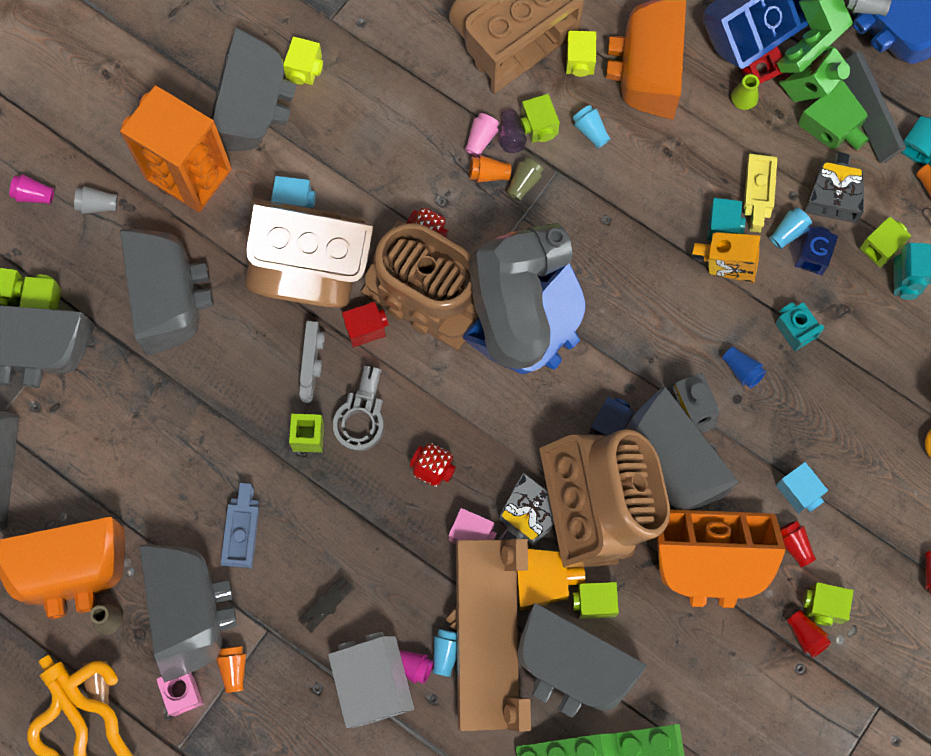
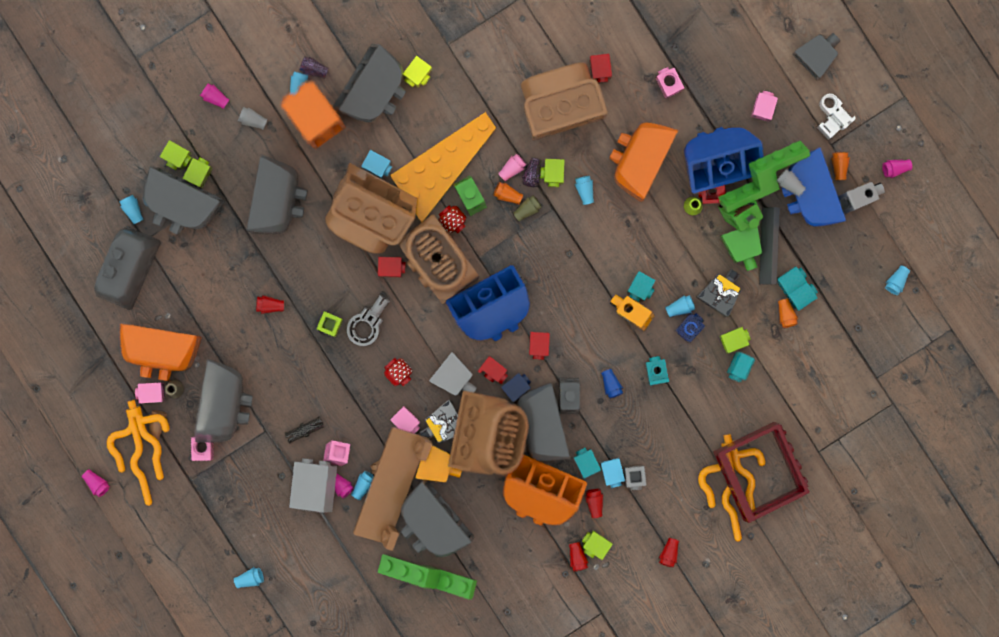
camera: 20 degrees right, 15 degrees up
orange cone [216,646,246,693] -> none
sand blue hinge [221,483,260,569] -> none
light grey hinge [299,321,325,404] -> none
dark grey piece [469,223,572,369] -> none
neon yellow brick [566,31,596,77] -> none
lime brick [572,582,619,619] -> none
light yellow hinge [743,154,777,233] -> none
none -> bright pink brick [135,383,165,403]
none -> red cone [256,295,284,314]
none -> bright pink brick [323,441,350,466]
none -> light orange wing [390,112,496,223]
none -> light grey torso [429,352,477,396]
none -> bright green torso [453,176,487,216]
none -> red brick [478,356,508,384]
none -> red brick [529,332,550,360]
none -> teal brick [573,447,601,478]
none -> light grey brick [624,465,646,490]

